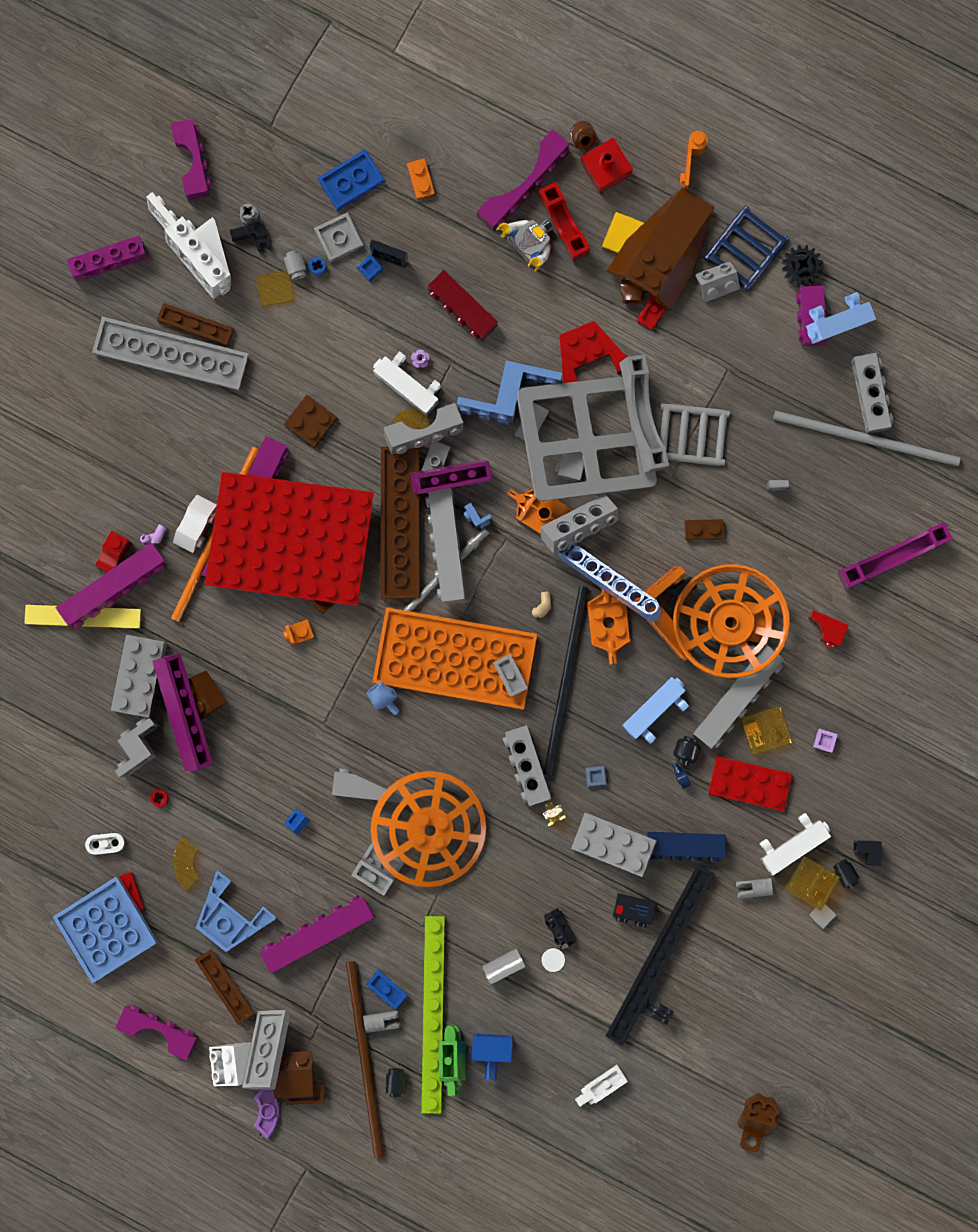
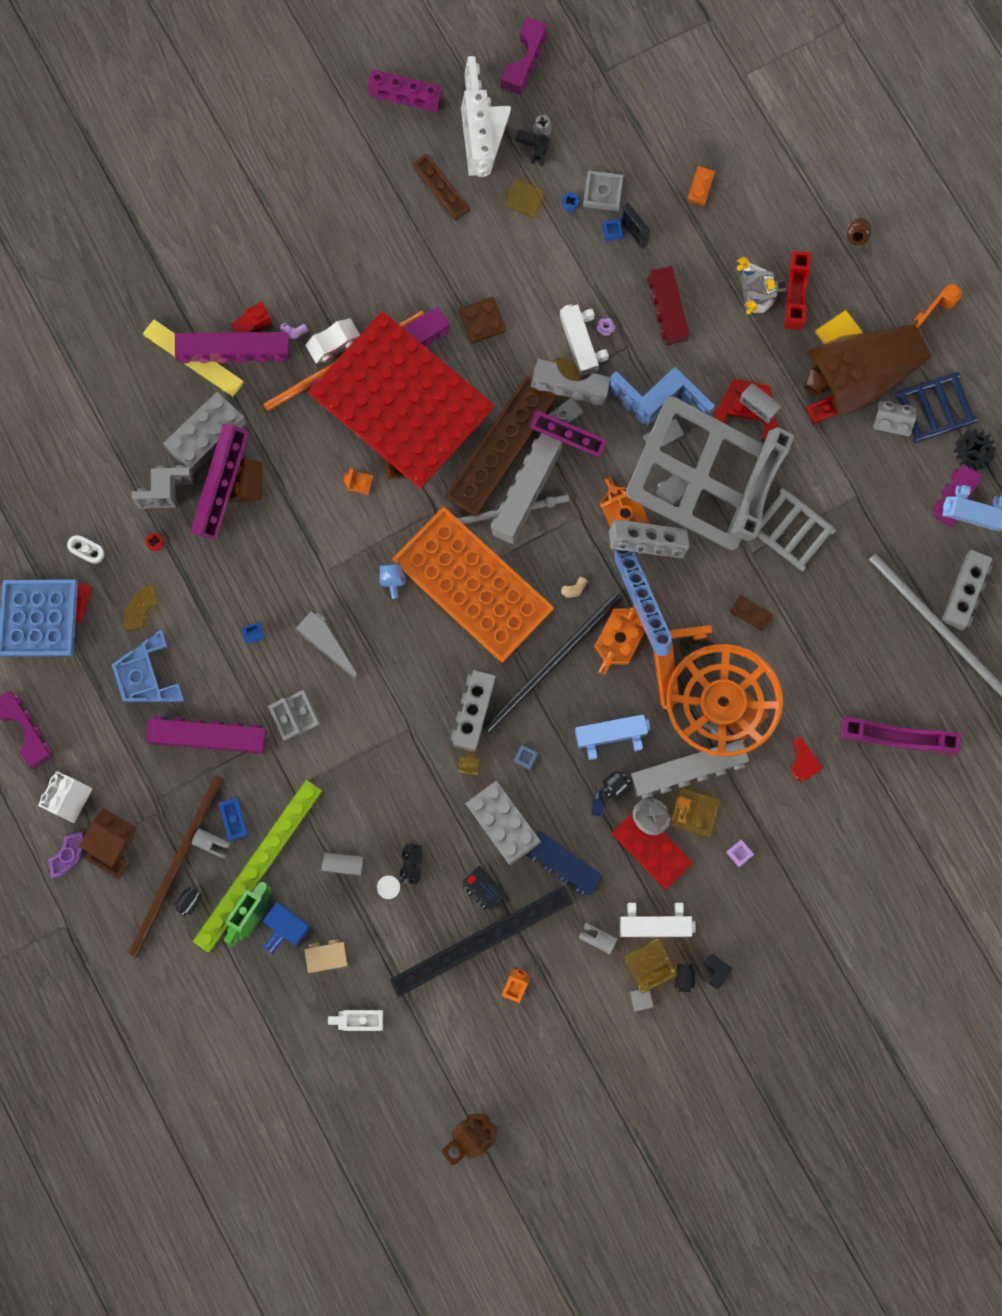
camera: 30 degrees right, 5 degrees down
light grey plate [92,316,249,391] -> none
reddish brown plate [195,949,255,1025] -> none
light grey plate [242,1010,291,1090] -> none
light grey brick [283,250,307,280] -> none
blue tile [317,149,385,211] -> none
orange dish [370,771,486,887] -> none
medium blue bracket [463,503,492,529] -> none
magenta arch [477,129,569,231] -> none
light grey plate [493,654,528,697] -> none
red brick [580,137,633,194] -> none
black wheel [643,998,674,1025] -> none
light grey tile [767,480,789,491] -> none
none -> tan brick [304,939,349,973]
none -> orange bracket [501,968,530,1003]
none -> light grey tile [633,798,671,835]
none -> light grey brick [739,383,782,424]

